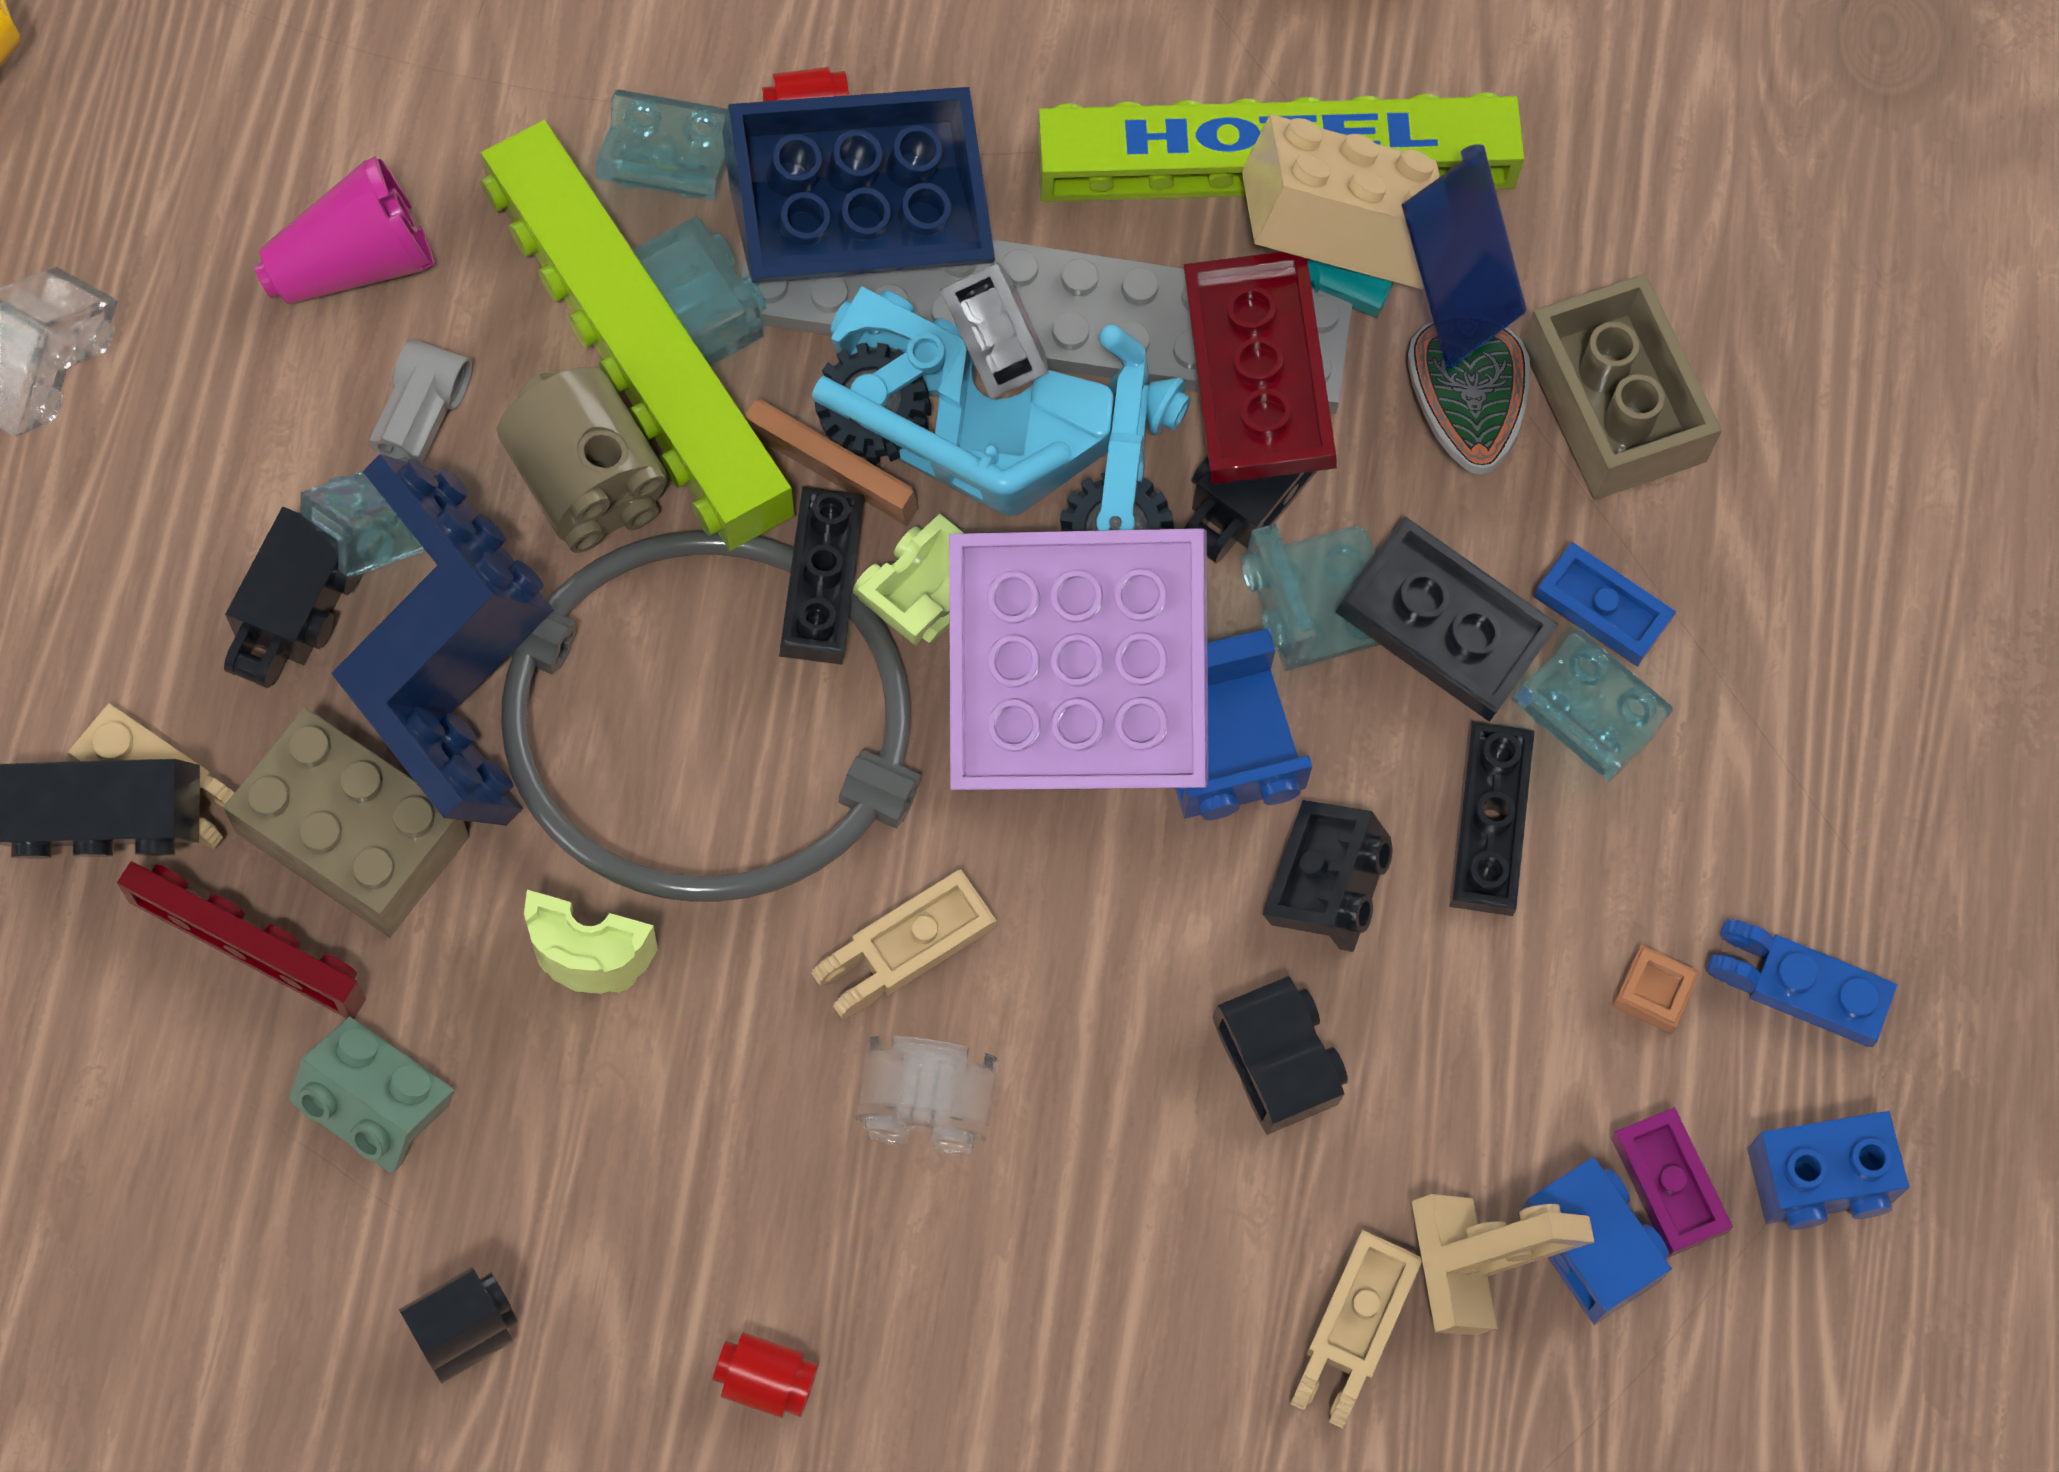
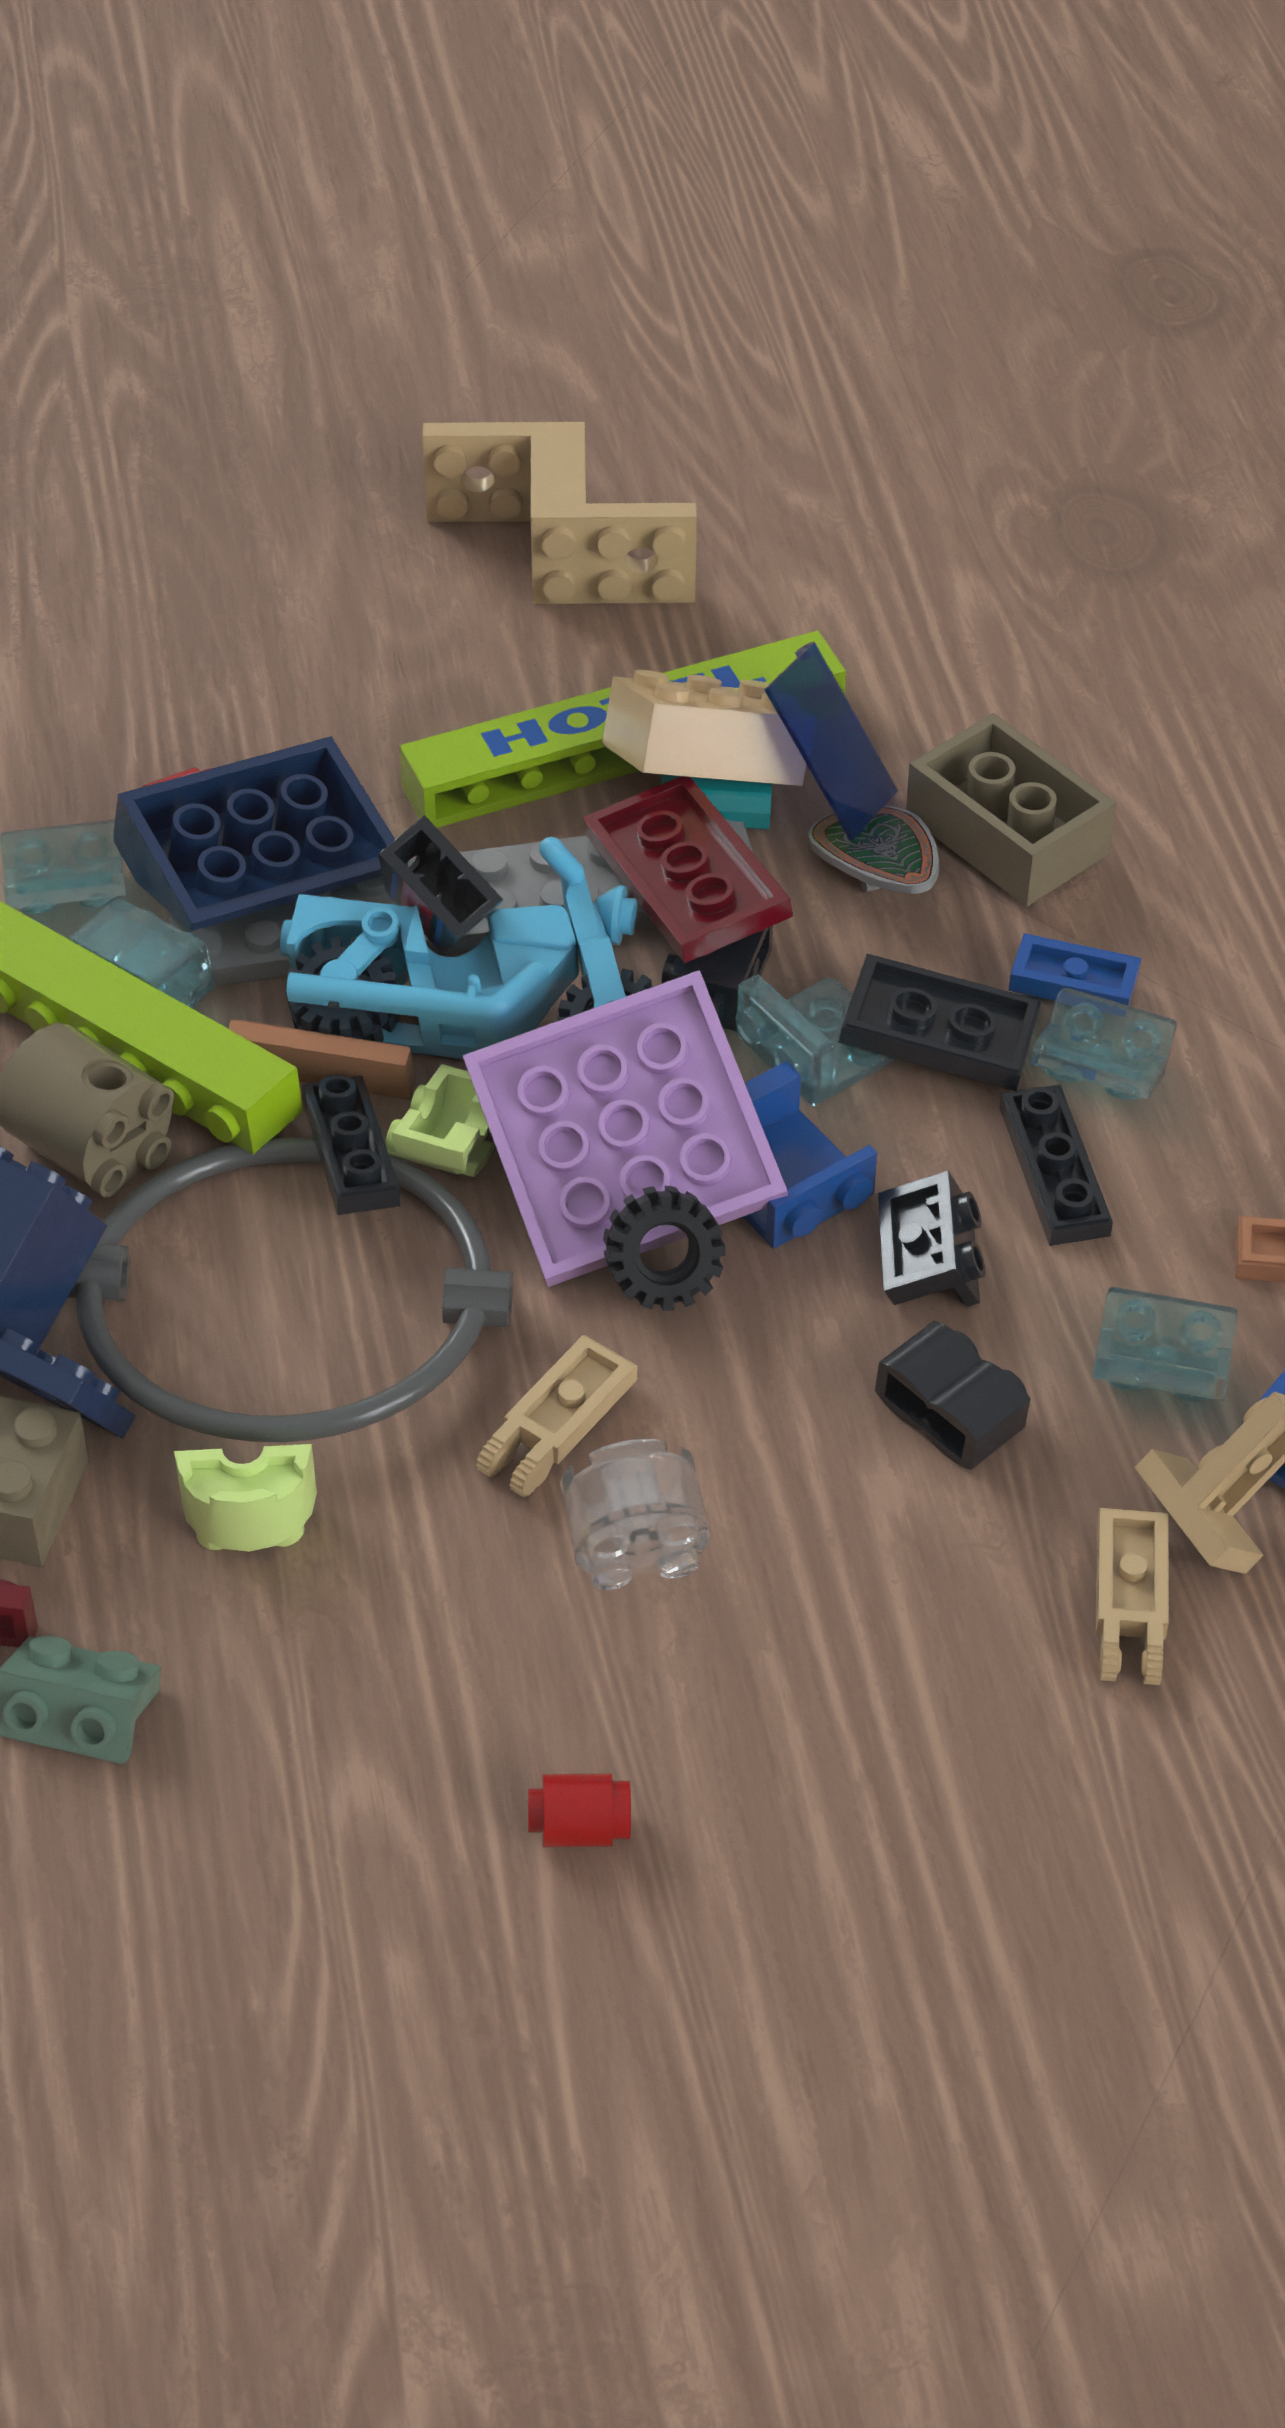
camera: 15 degrees left, 20 degrees down
black brick [399,1267,518,1384] -> none
none -> black tyre [603,1185,726,1311]
none -> clear light blue bracket [1092,1287,1238,1402]

